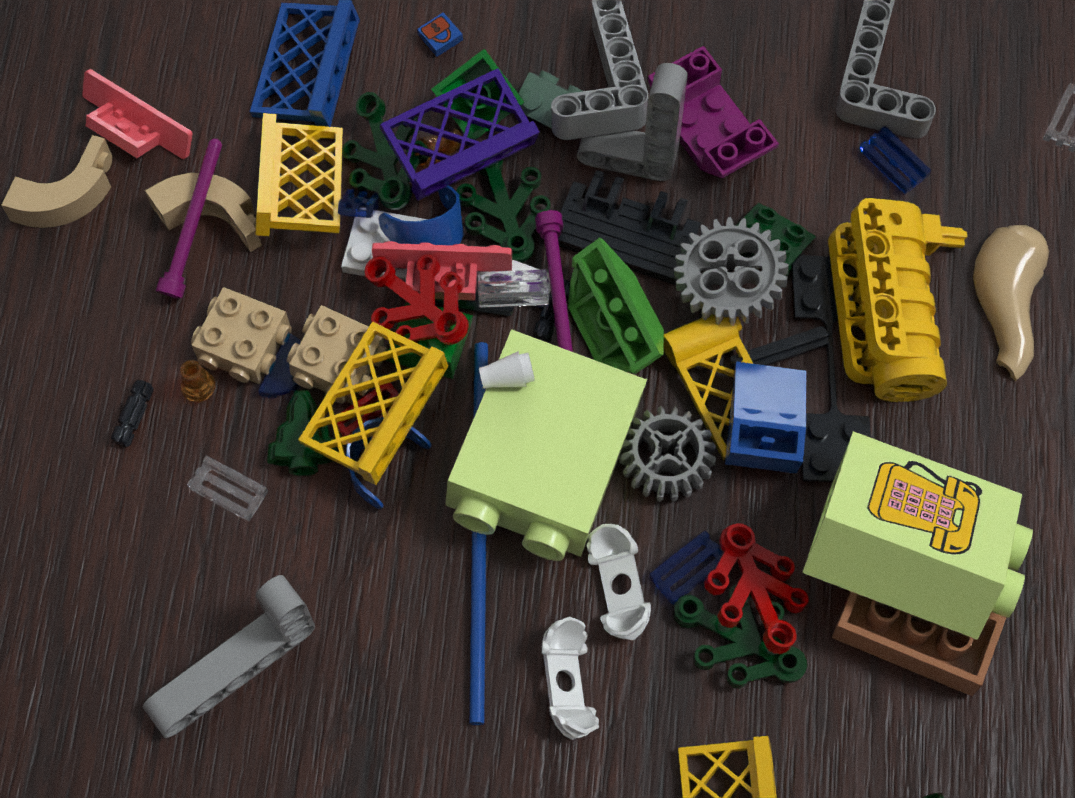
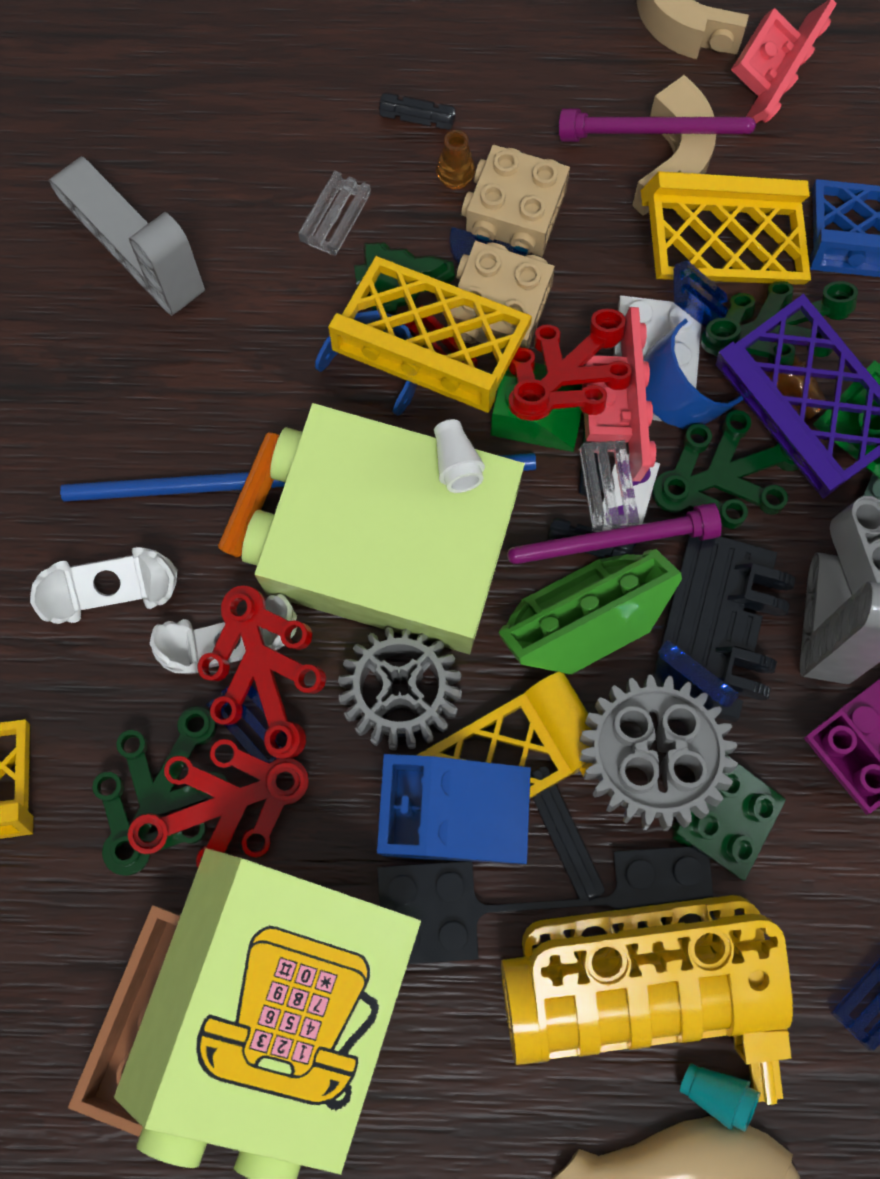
camera: 85 degrees right, 5 degrees up
none -> red plant [197,585,326,759]
none -> orange axle [218,432,279,557]
none -> clear blue tile [658,640,740,708]
none -> teal cone [680,1063,760,1132]

